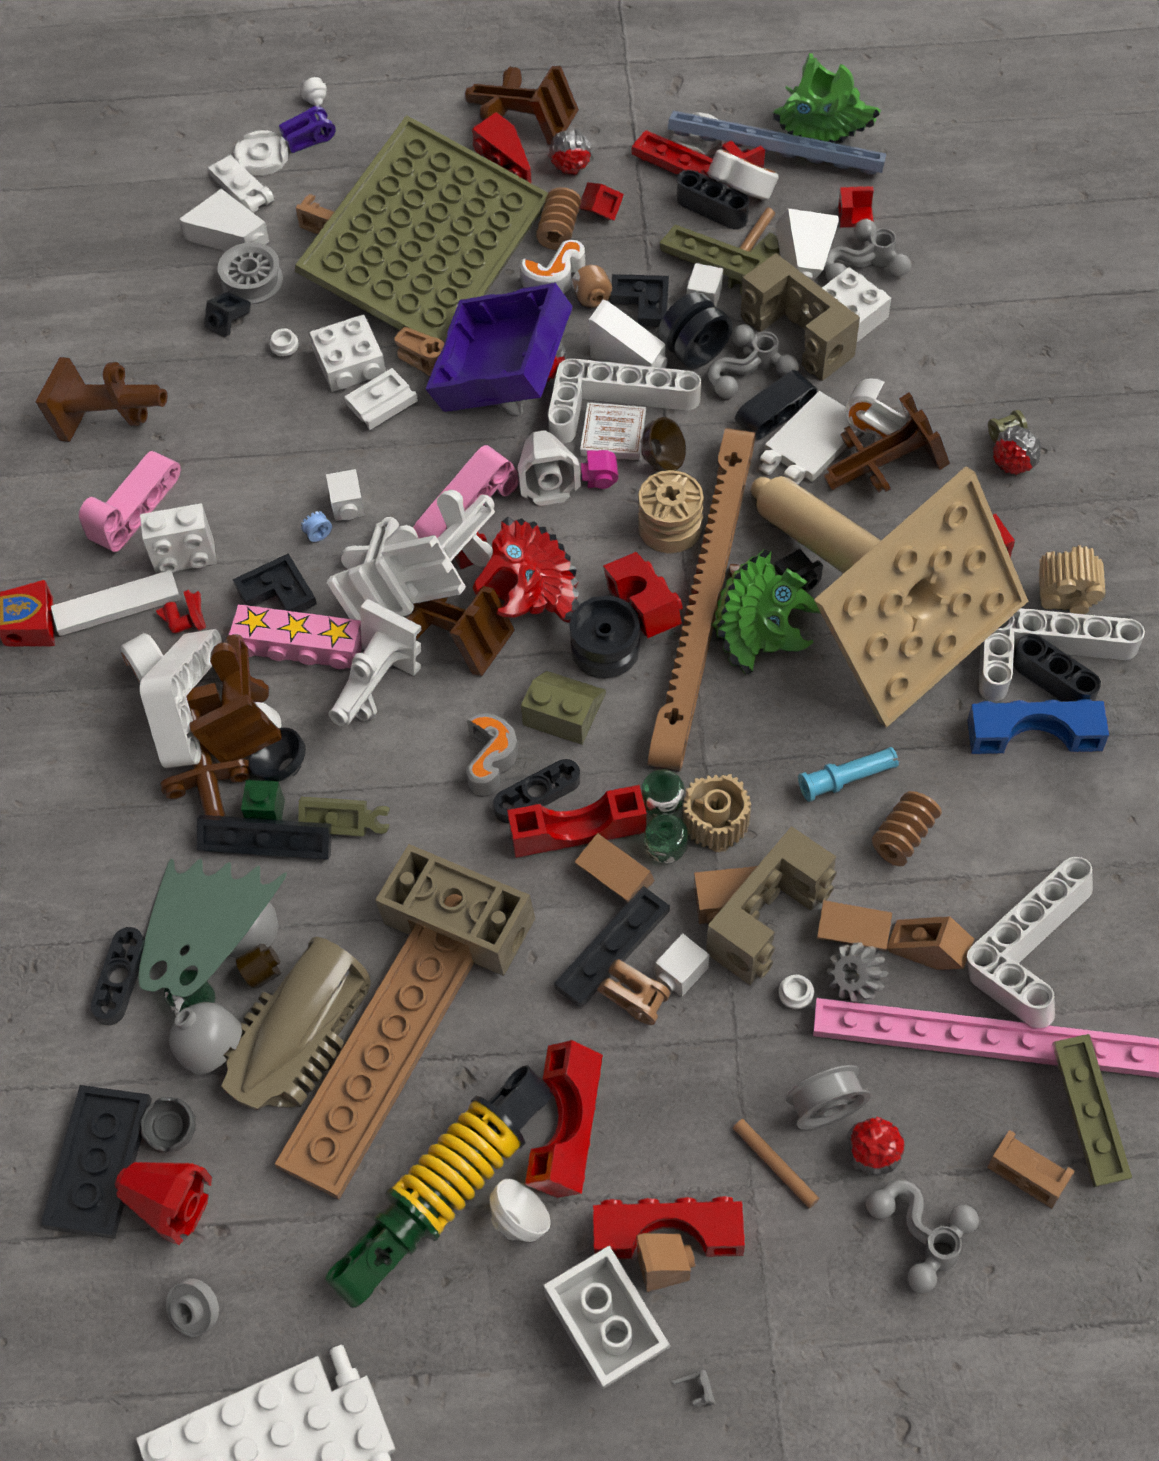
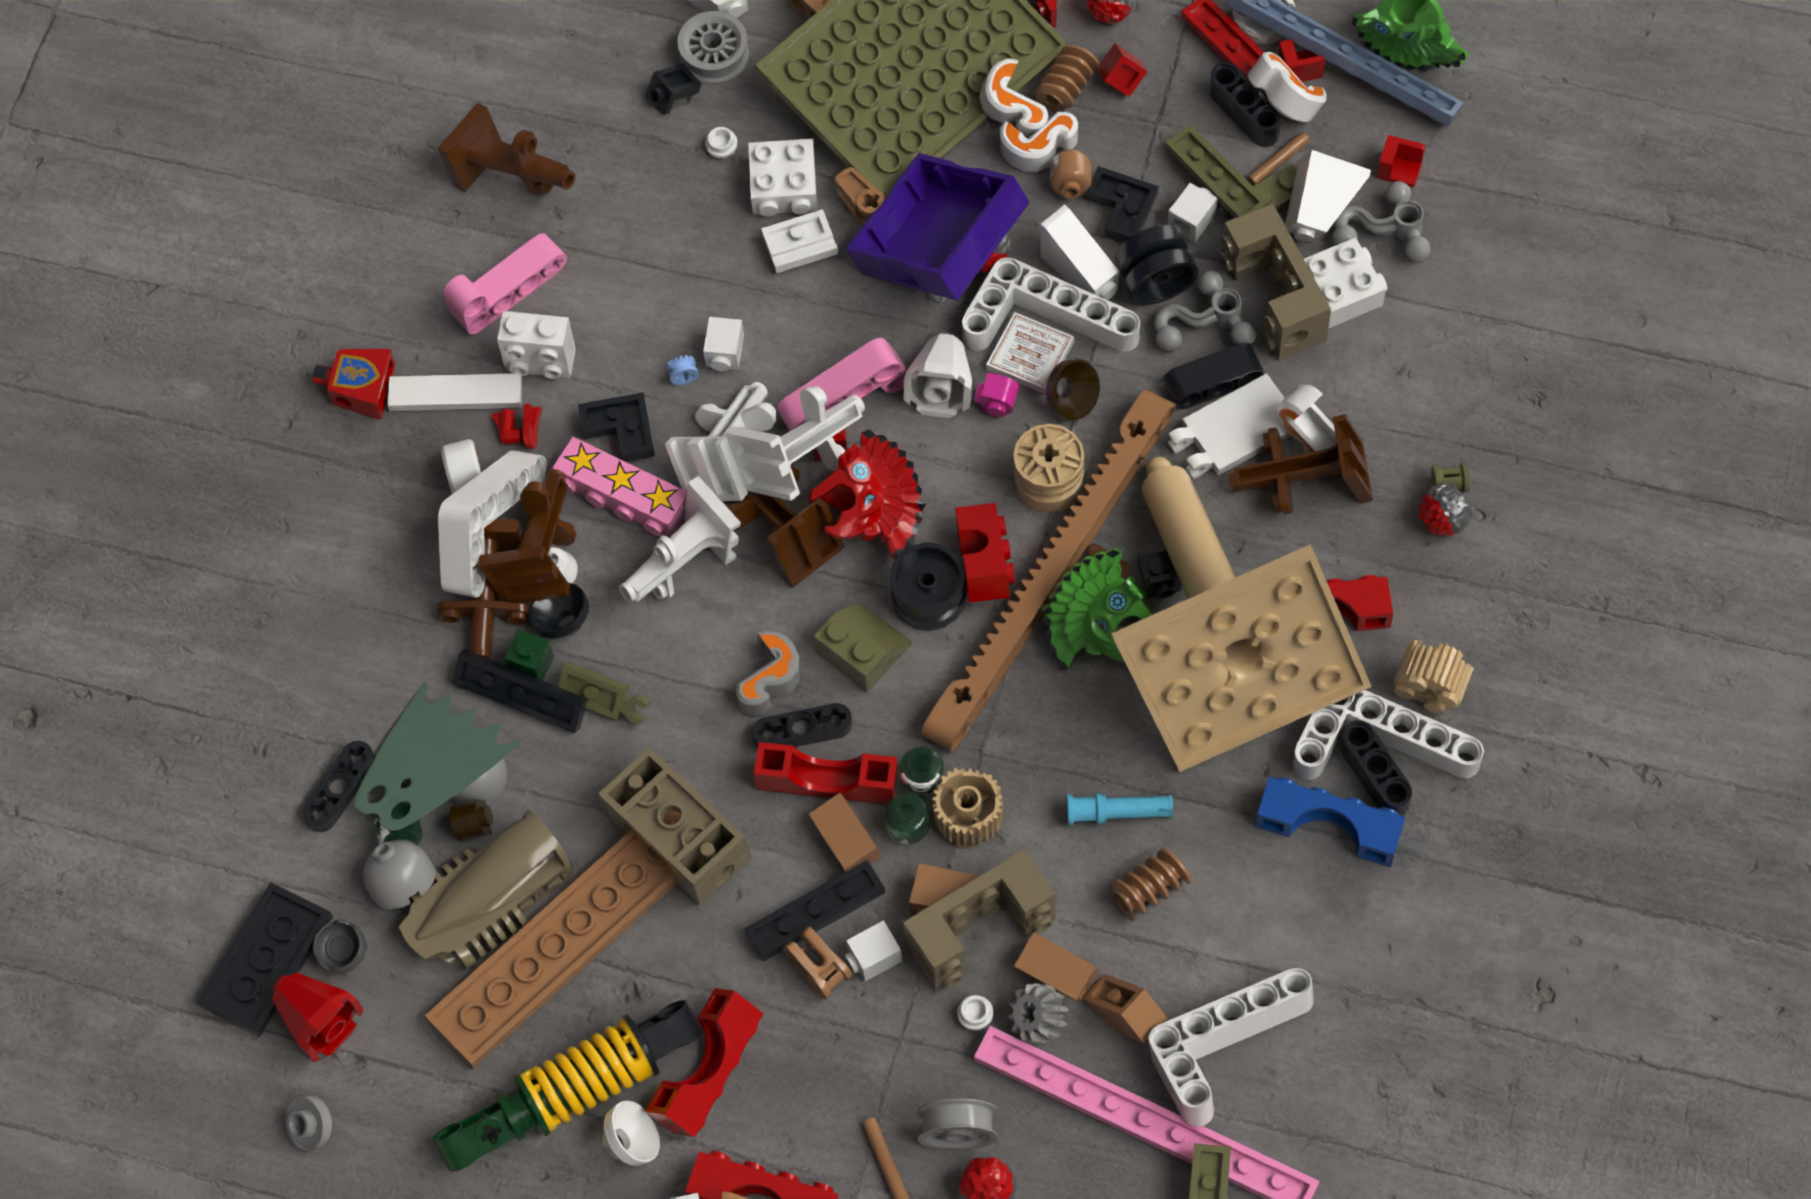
camera: 20 degrees right, 5 degrees up
none -> white animal [979,58,1048,138]

